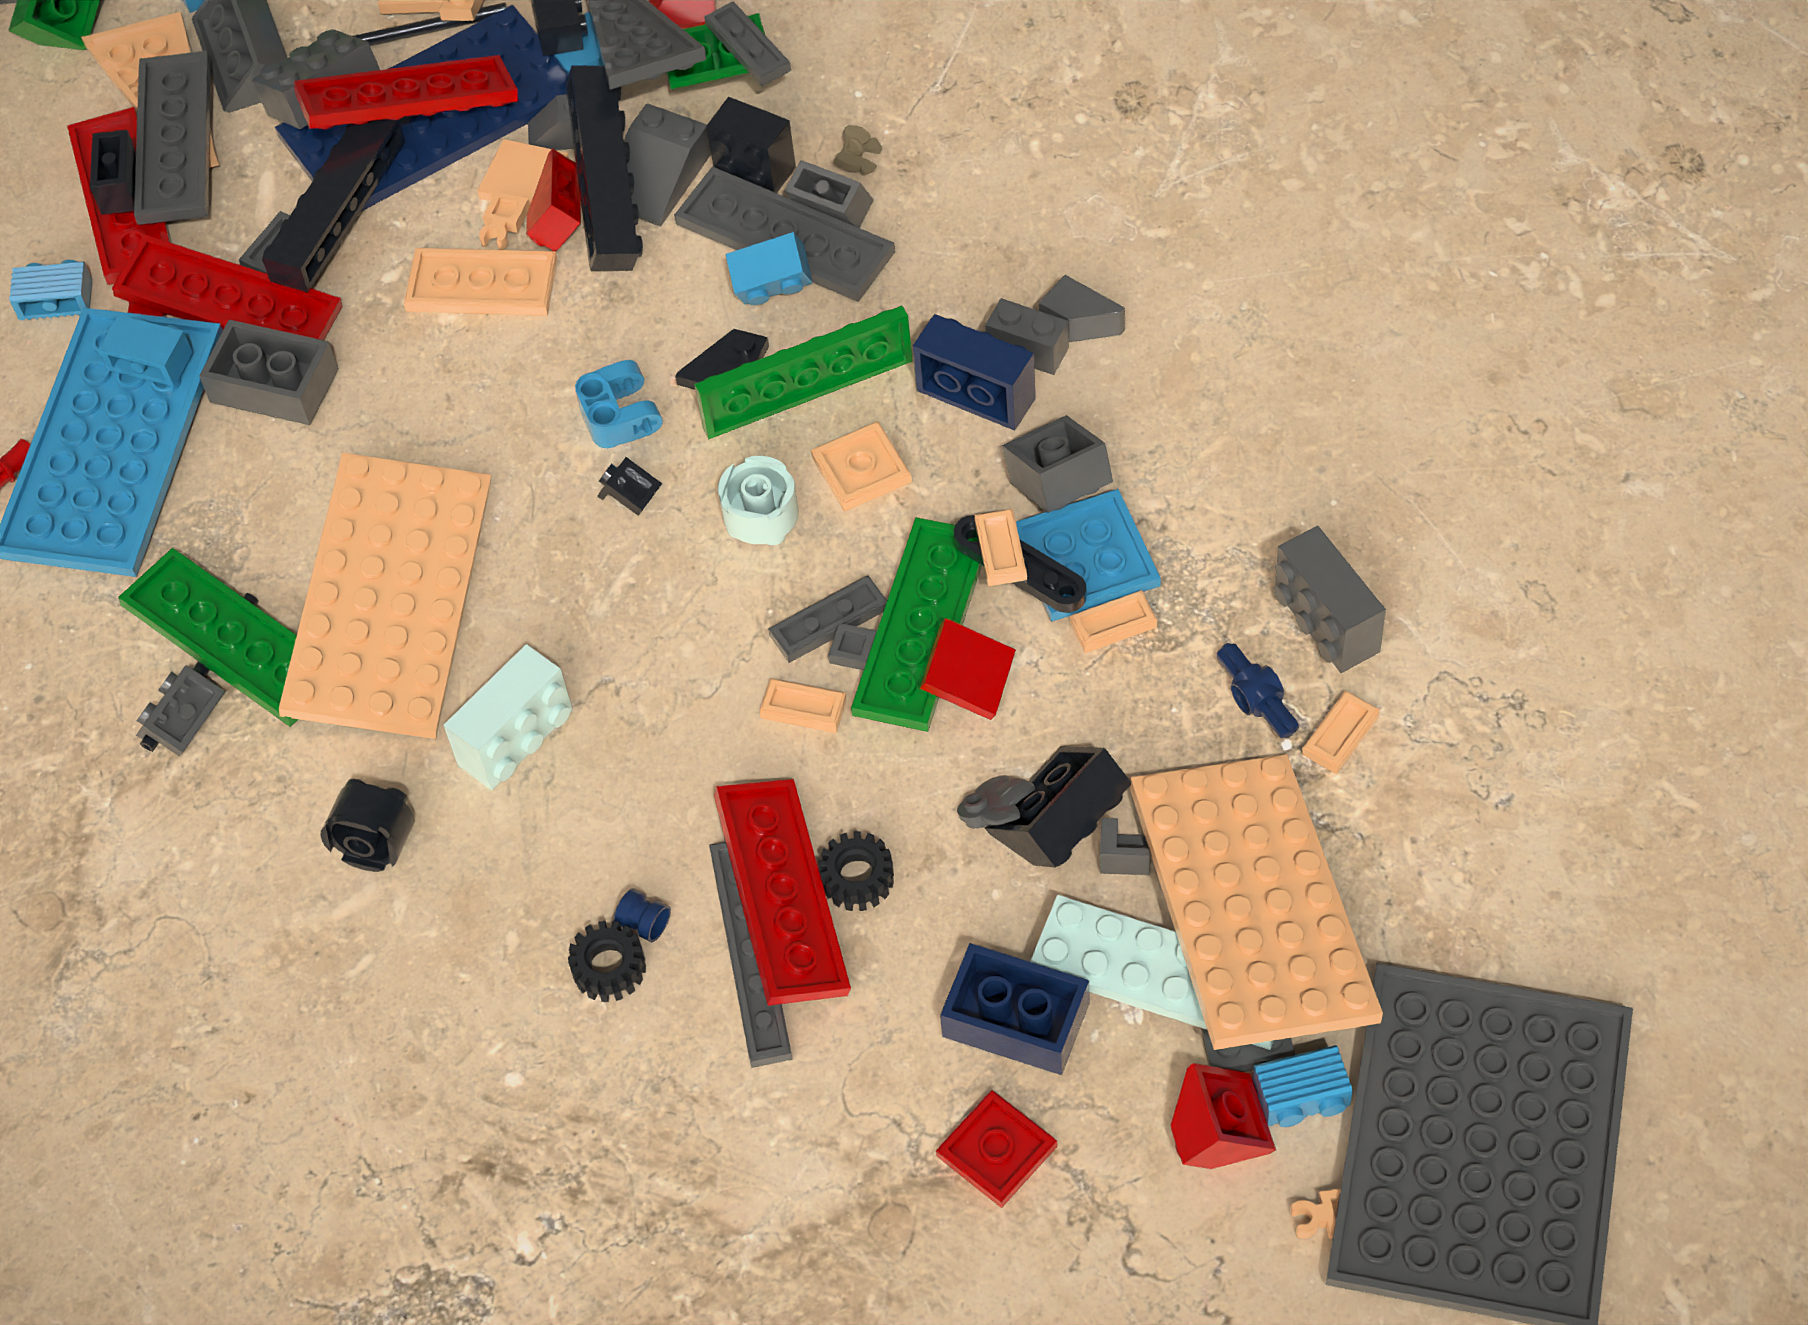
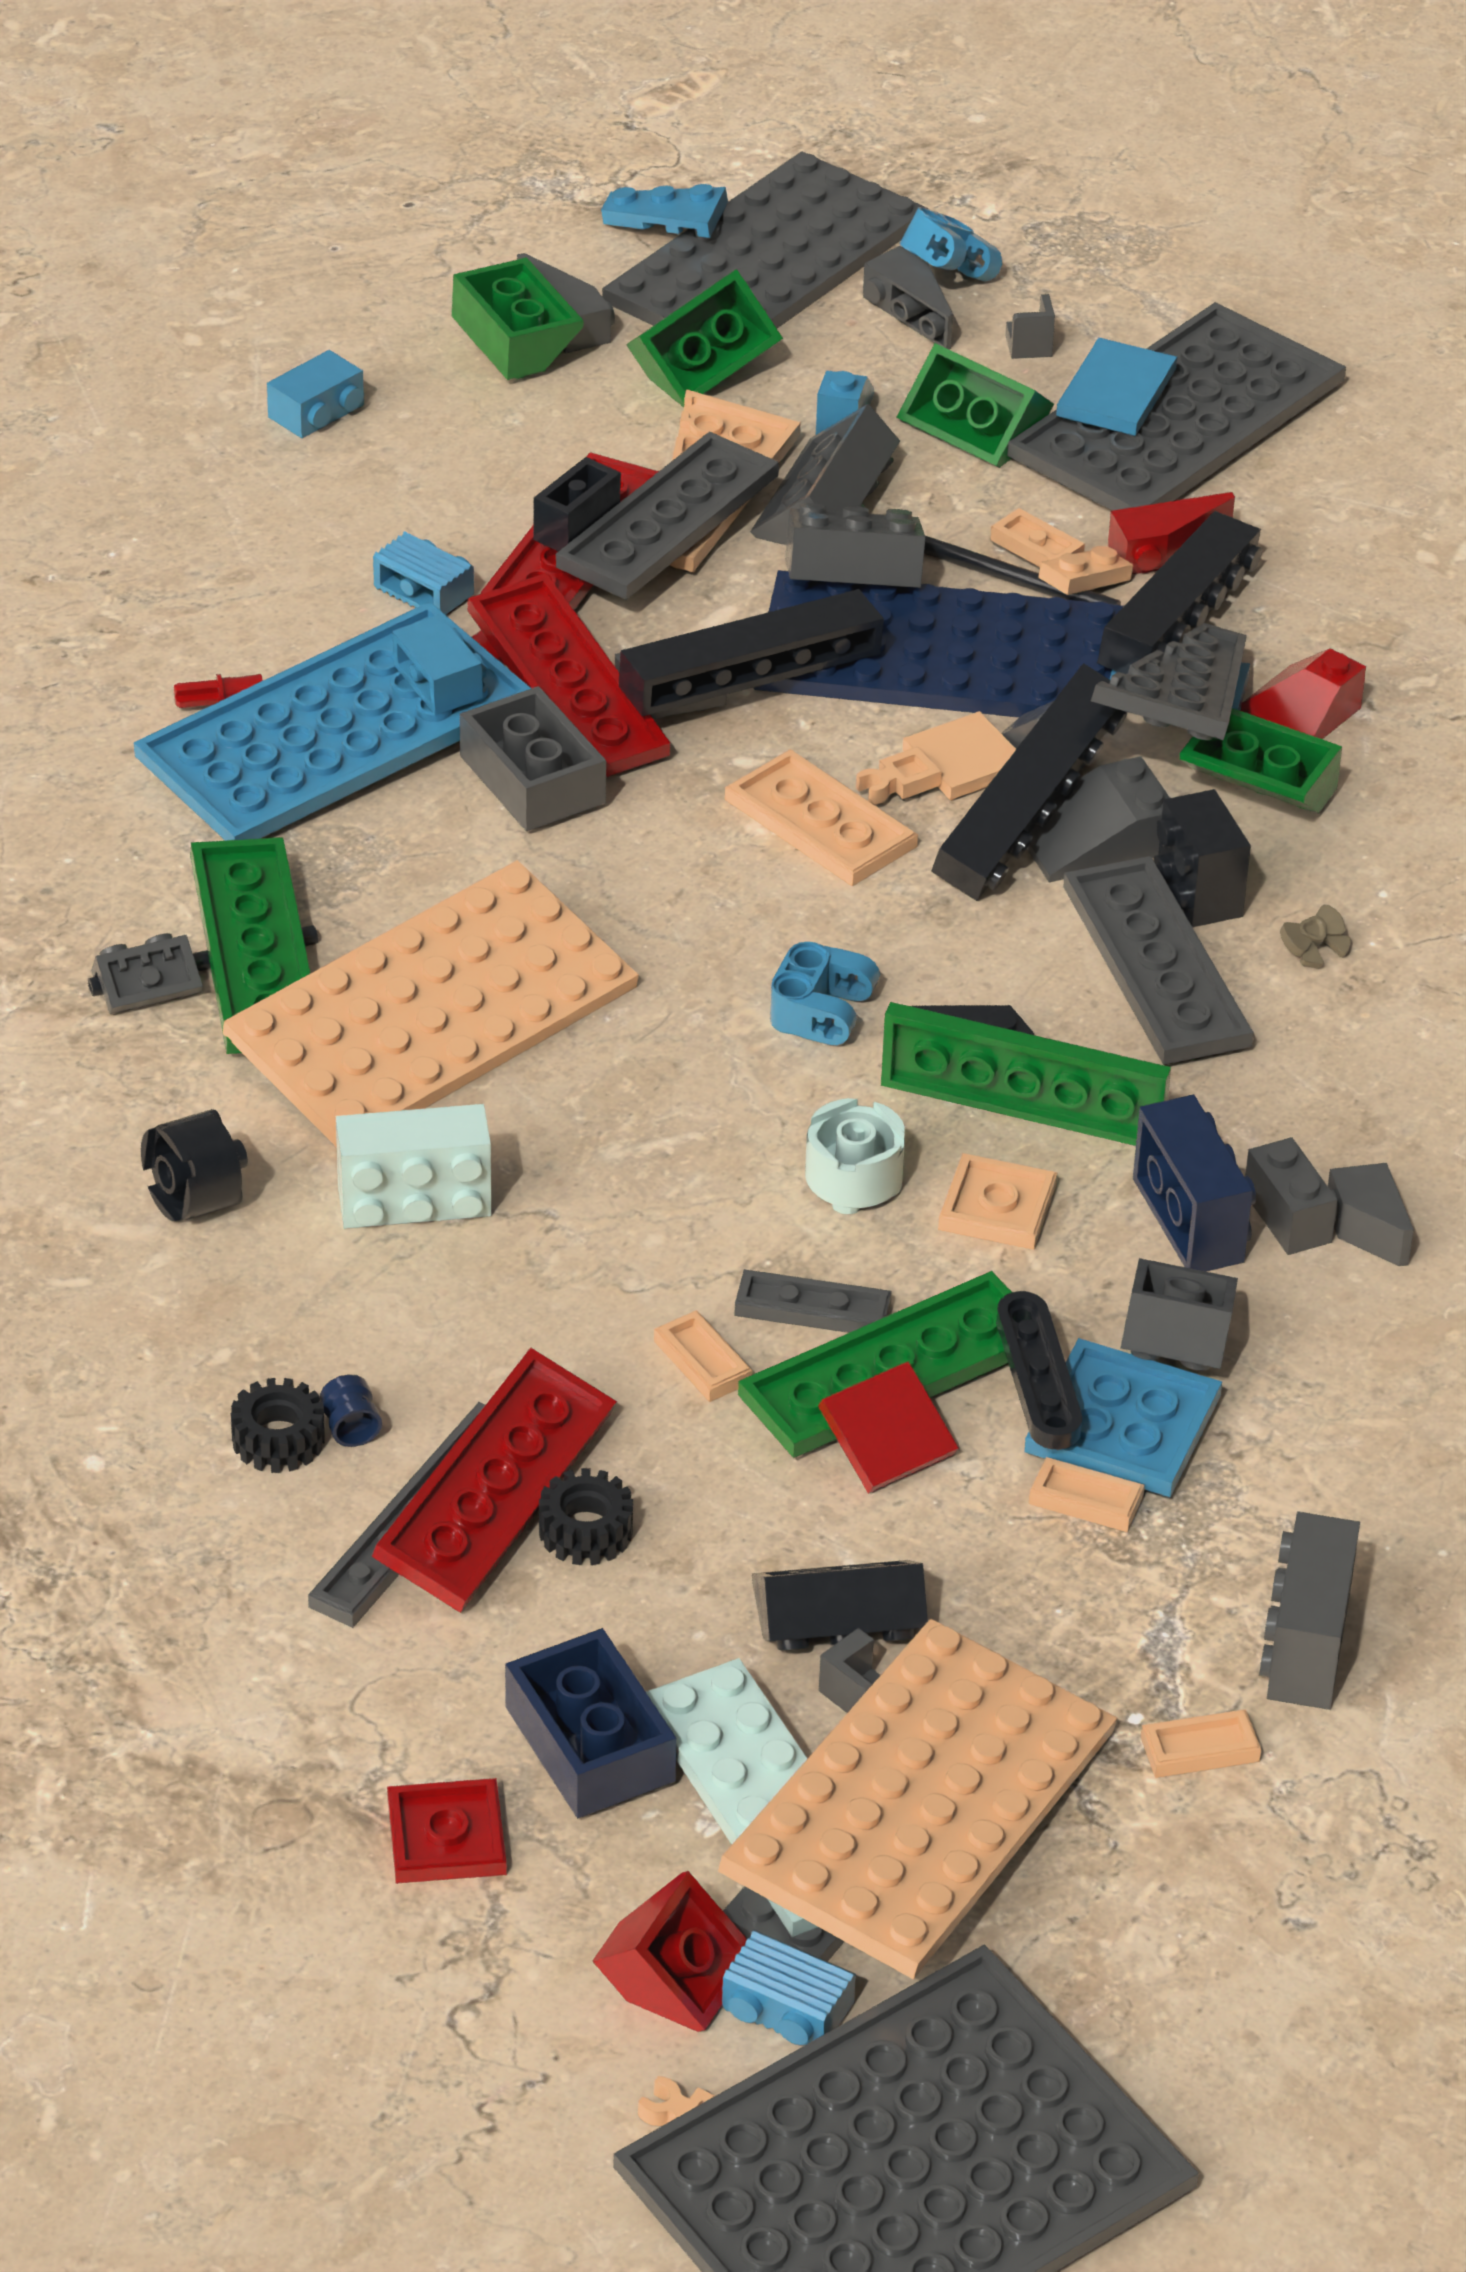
camera: 35 degrees right, 15 degrees down
red plate [294,55,518,129] -> none
red slope [526,148,581,251] -> none
black bracket [597,457,663,516] -> none
dark grey tile [704,1,791,86] -> none
dark azure brick [725,232,813,305] -> none
dark grey brick [785,160,874,228] -> none
dark grey plate [828,623,877,670] -> none
dark grey plate [957,775,1035,829] -> none
light nougat tile [975,509,1027,586] -> none
dark blue axle [1216,643,1299,738] -> none

